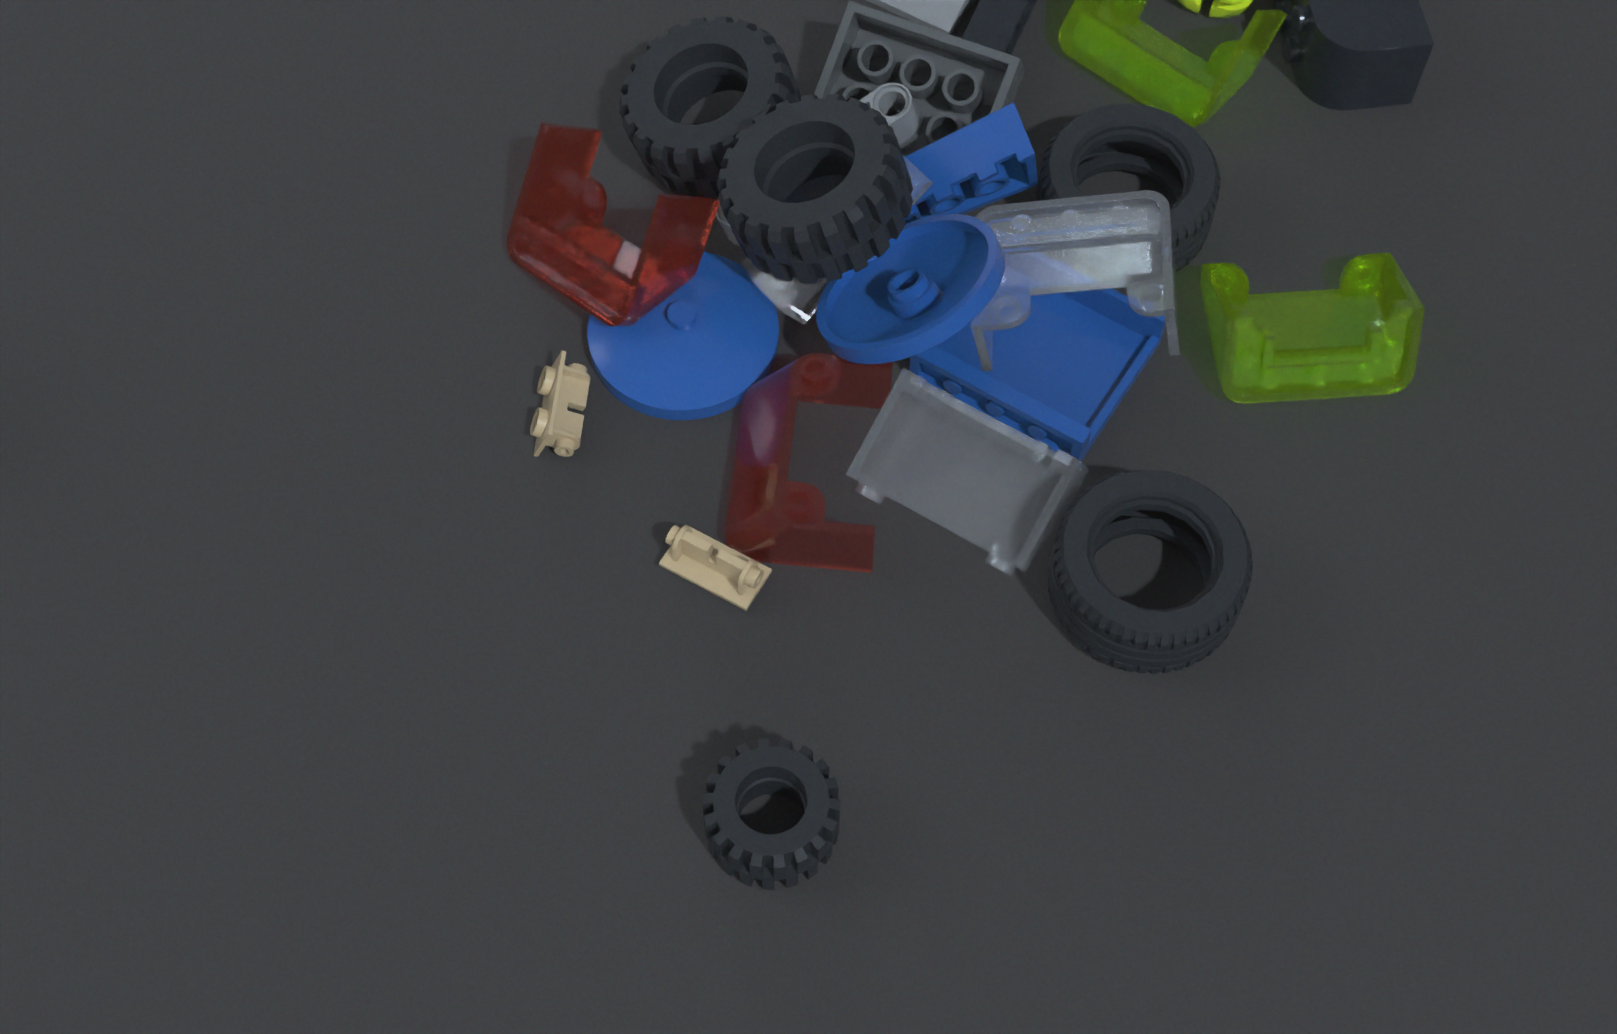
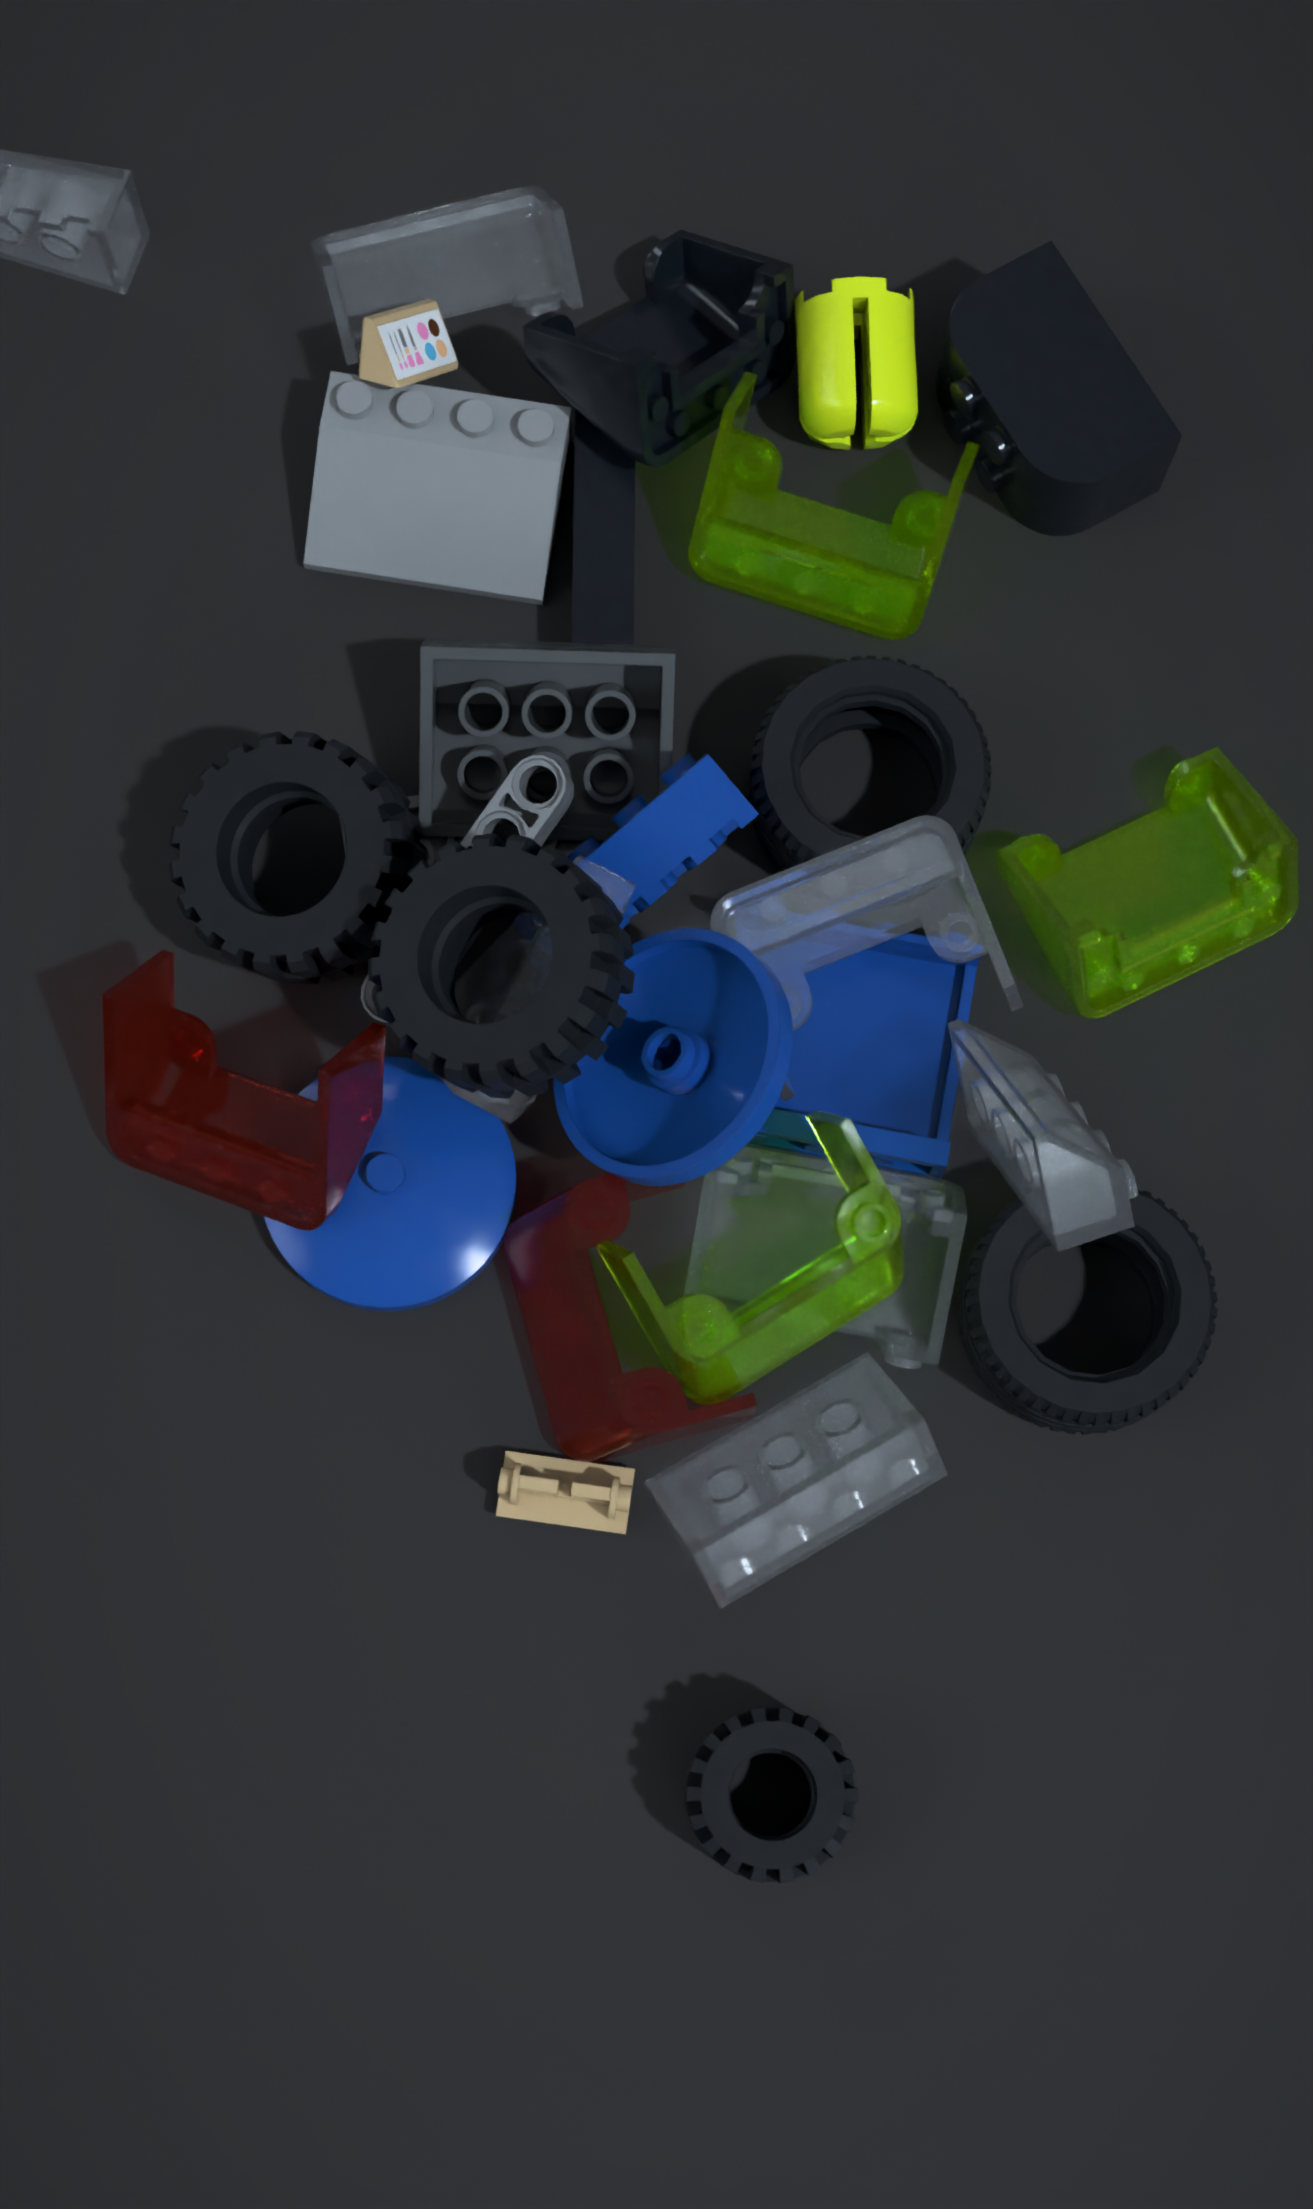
camera: 25 degrees left, 15 degrees up
tan hinge [530,350,591,457] -> none
none -> clear neon green windscreen [596,1110,905,1405]
none -> clear slope [645,1352,948,1609]
none -> clear slope [948,1019,1138,1252]

